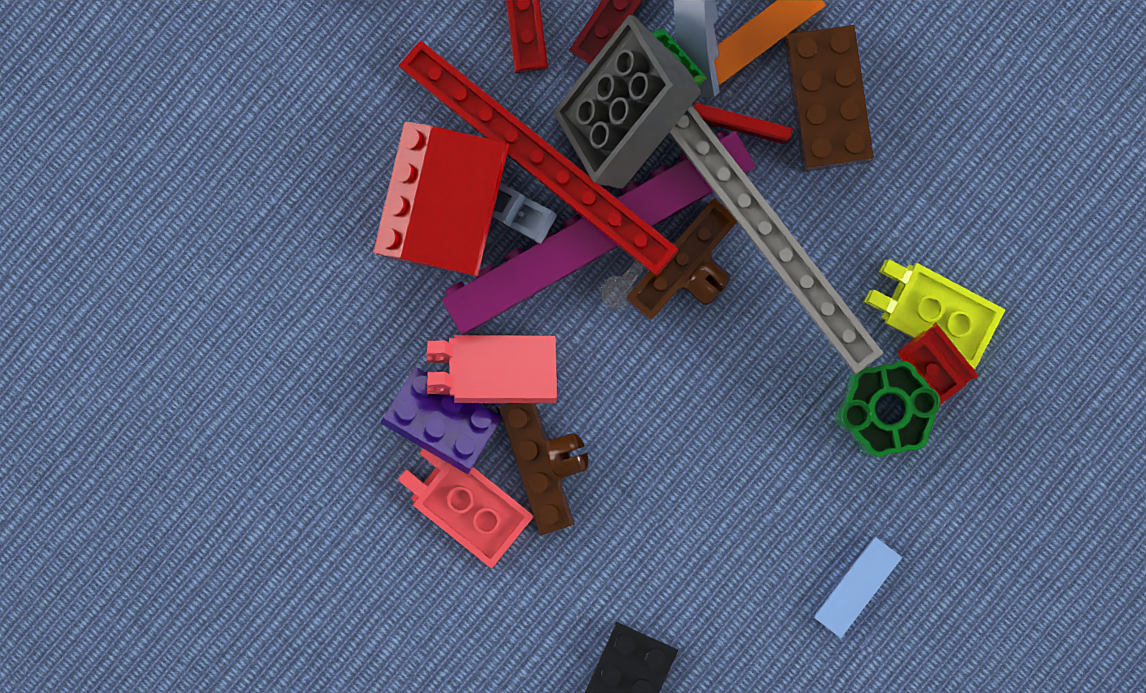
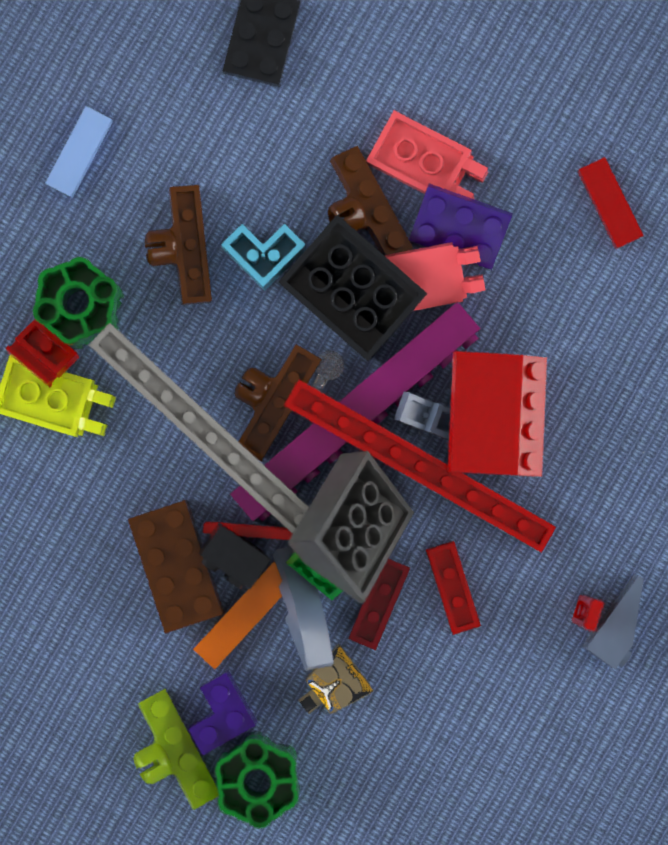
camera: 175 degrees right, 0 degrees up
none -> reddish brown plate [145,185,212,305]
none -> black brick [199,523,271,589]
none -> medium azure brick [221,224,306,291]
none -> black slope [278,215,427,362]
none -> red tile [577,157,644,250]

